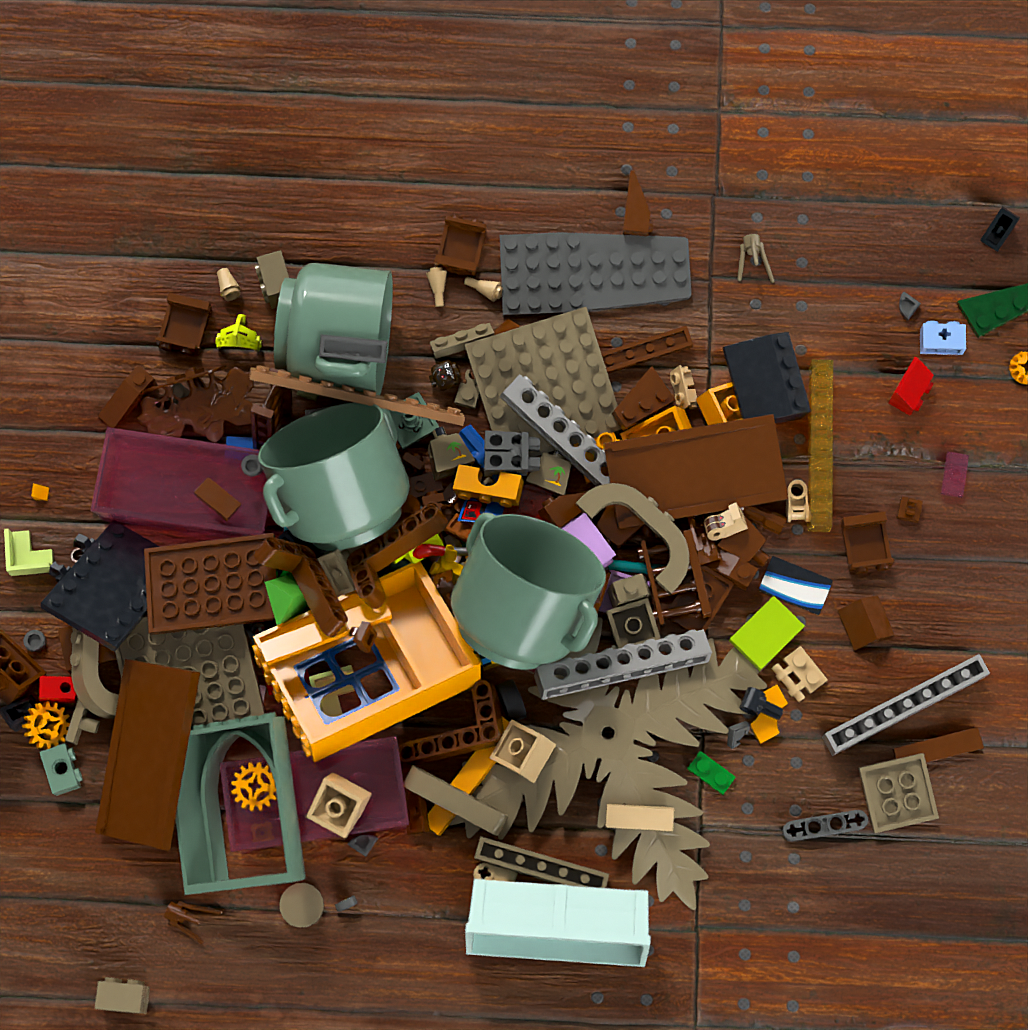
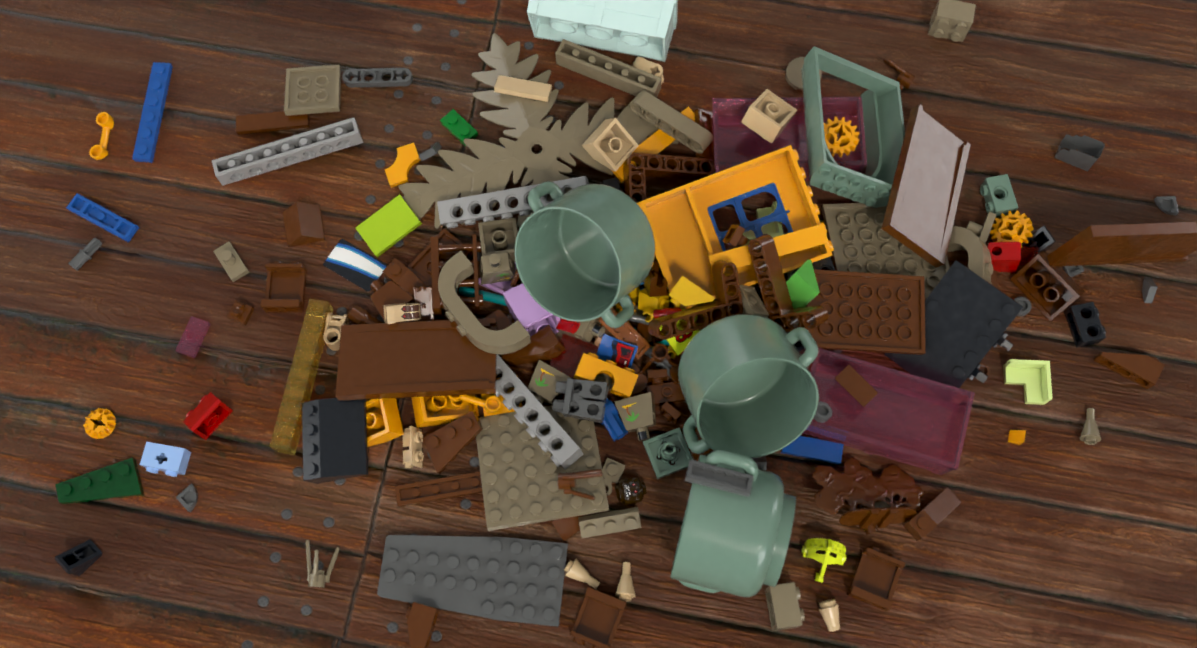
camera: 170 degrees left, 5 degrees down
medium nougat plate [249,365,465,426] -> none
reddish brown fence [251,367,293,451] -> none
dark grey tile [334,895,357,912] -> none
black axle [739,687,783,720] -> none
tan plate [772,646,828,702] -> none
none -> dark tan tile [213,241,250,282]
none -> reddish brown plant [558,469,603,500]
none -> yellow slope [669,276,715,307]
none -> clear red tile [1018,247,1039,266]

